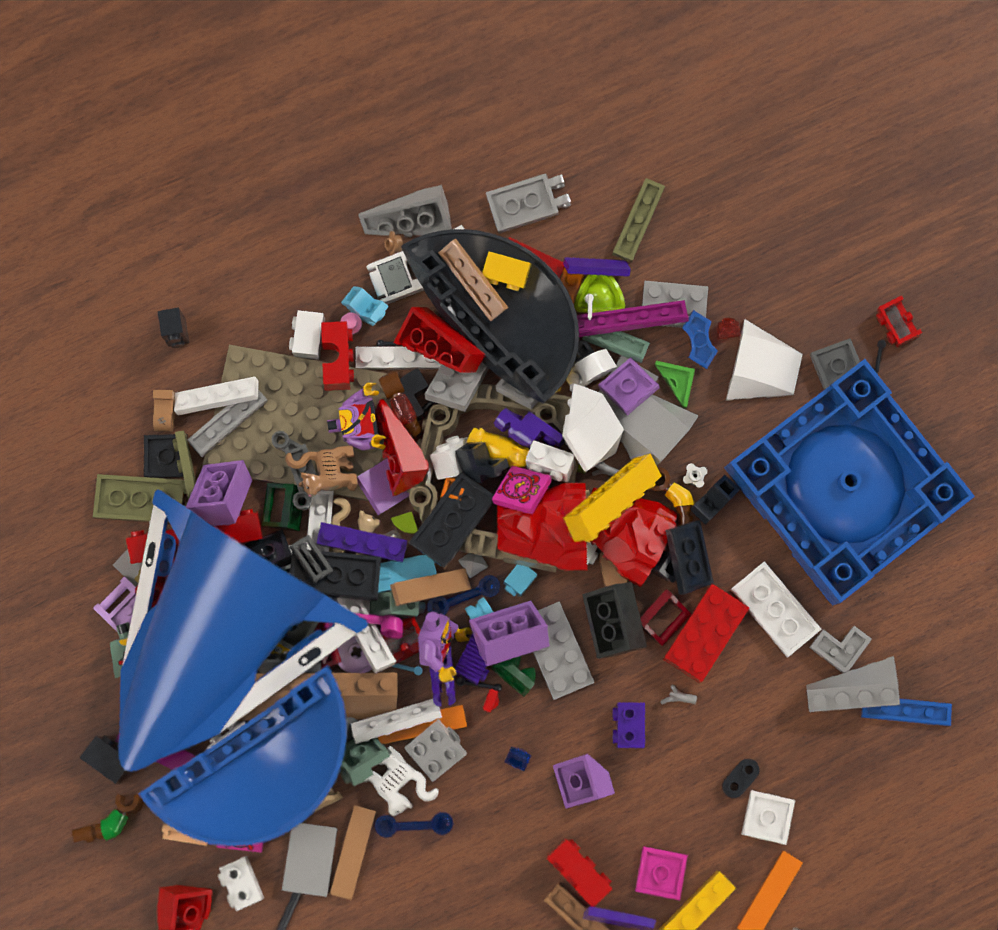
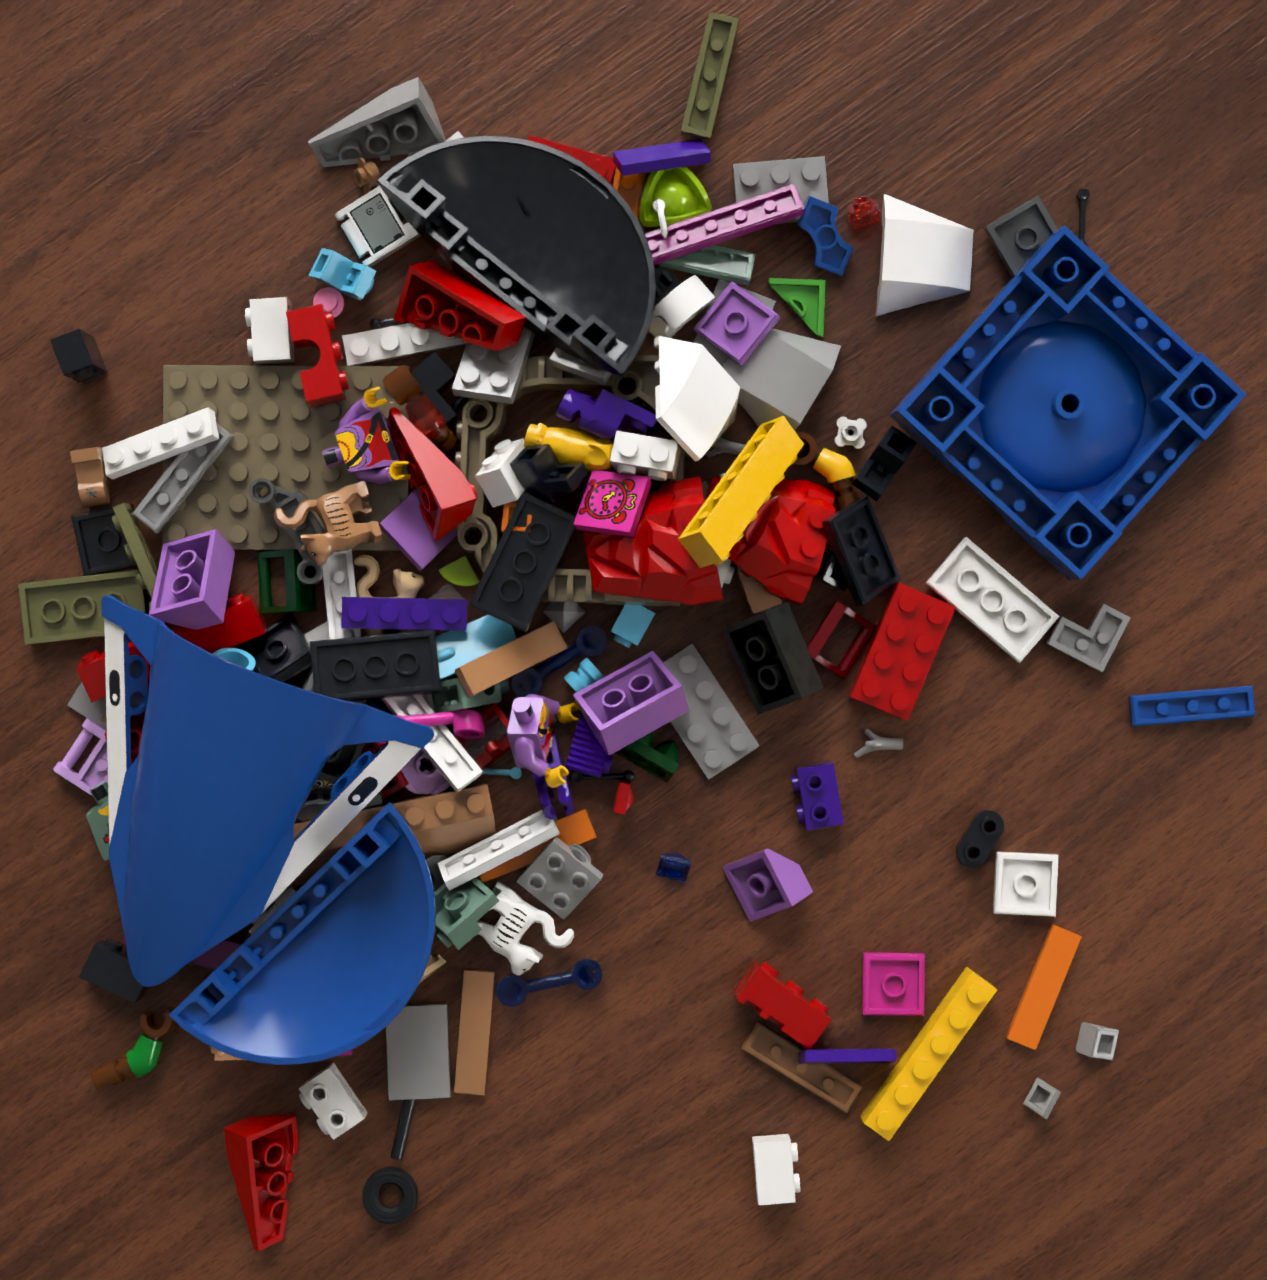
camera: 10 degrees left, 10 degrees up
dark grey tile [290,535,333,584] -> none
medium nougat tile [438,239,508,321] -> none
yellow brick [482,251,531,291] -> none
light grey tile [486,174,571,234] -> none
light grey wedge [806,656,900,712] -> none
red window [876,295,922,348] -> none

